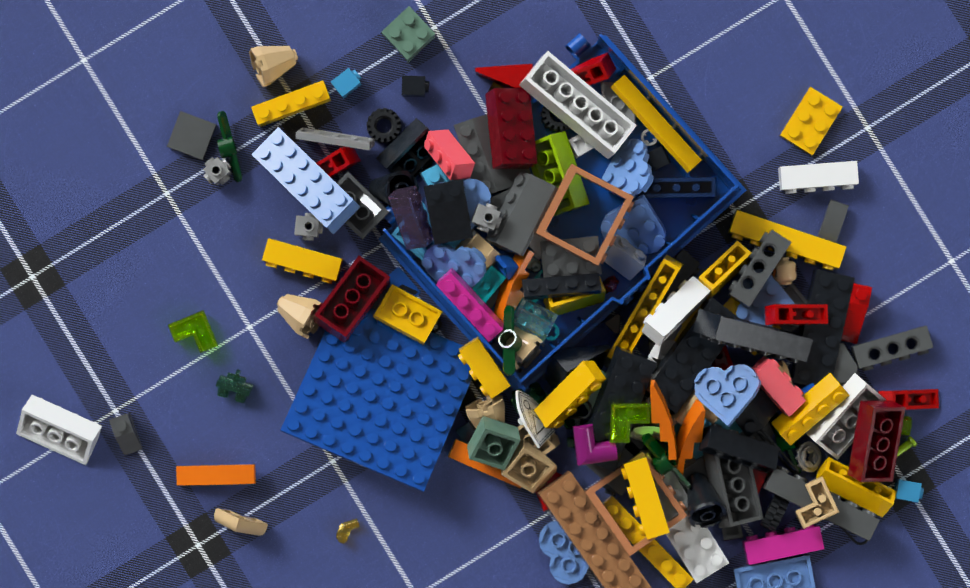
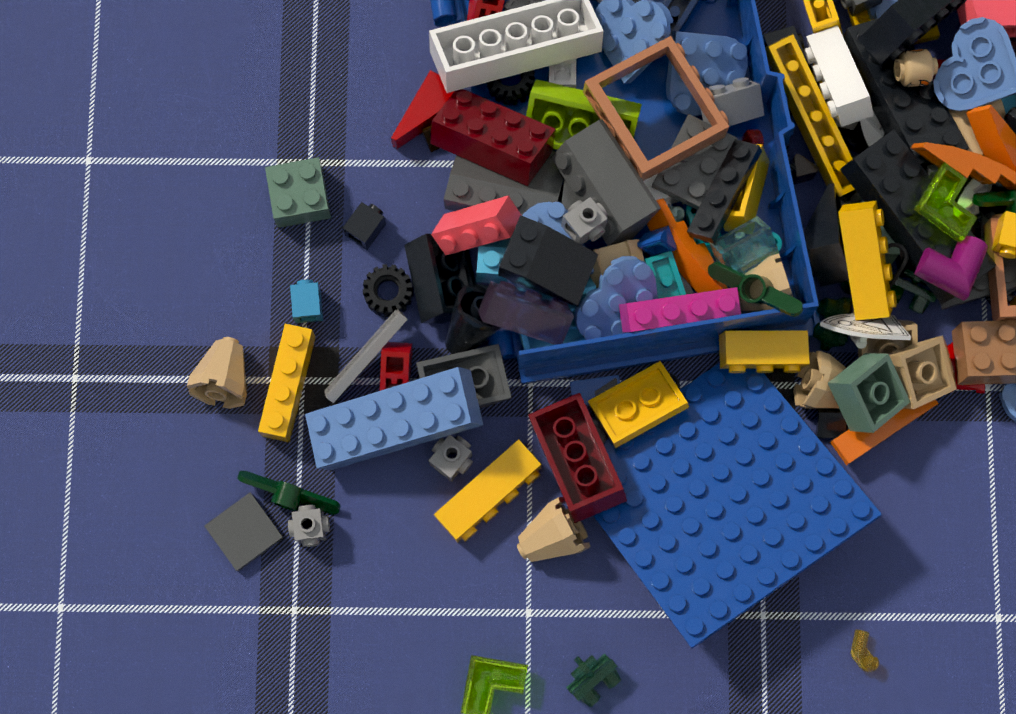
camera: 55 degrees left, 10 degrees down
none -> tan head [894,49,938,87]

